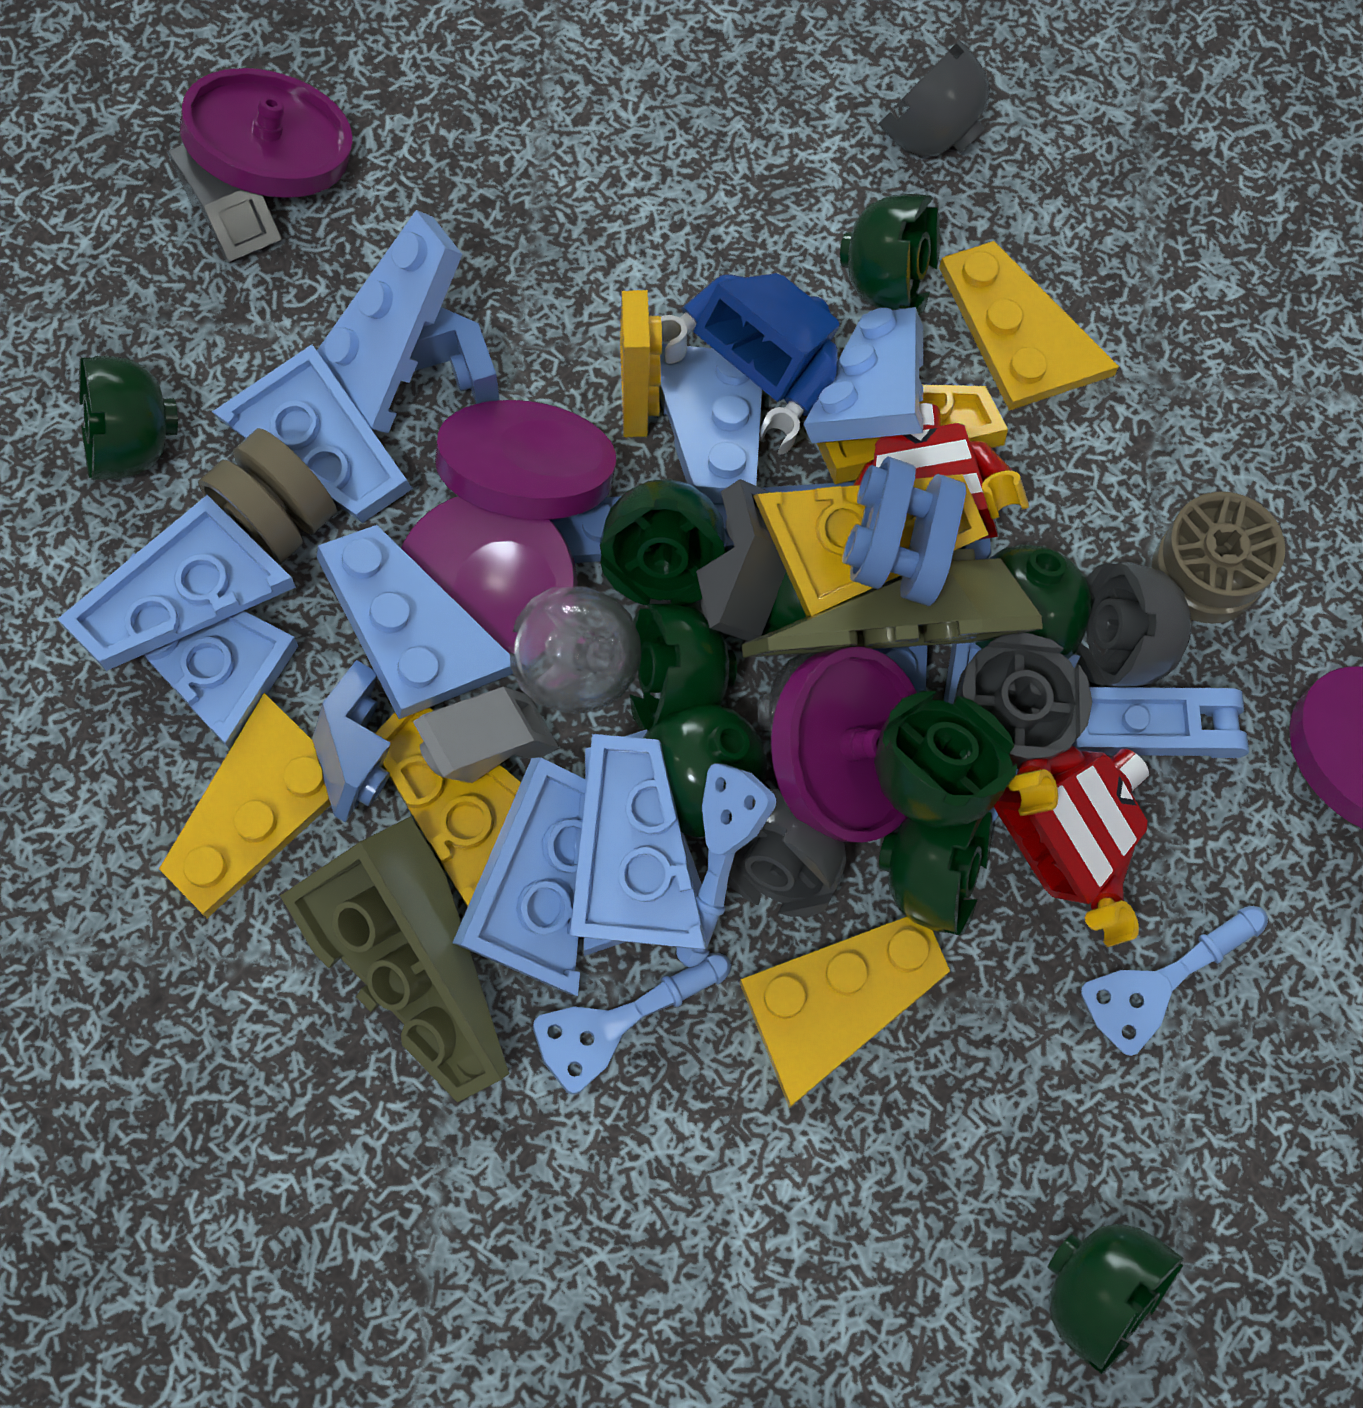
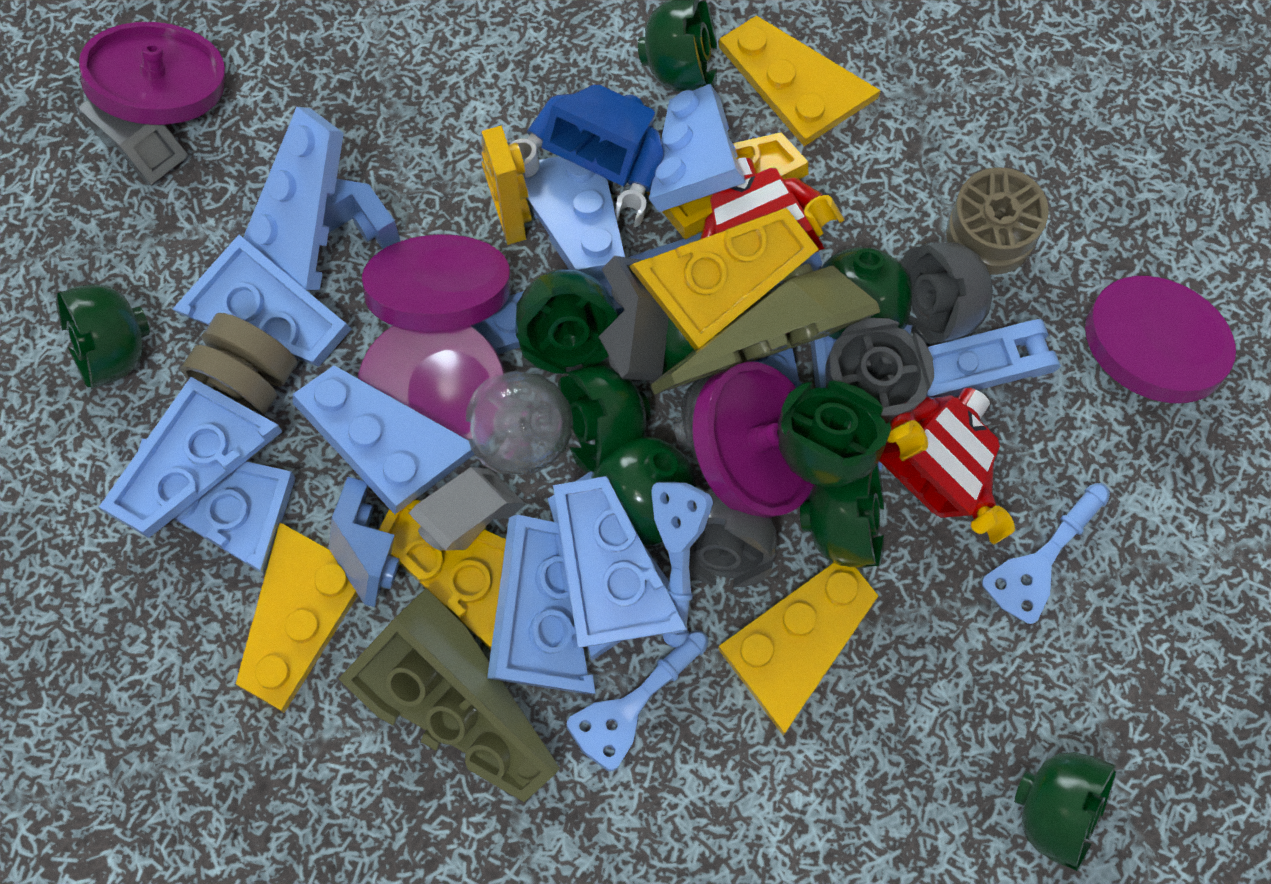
camera: 10 degrees left, 0 degrees up
medium blue brick [842,456,966,606] -> none

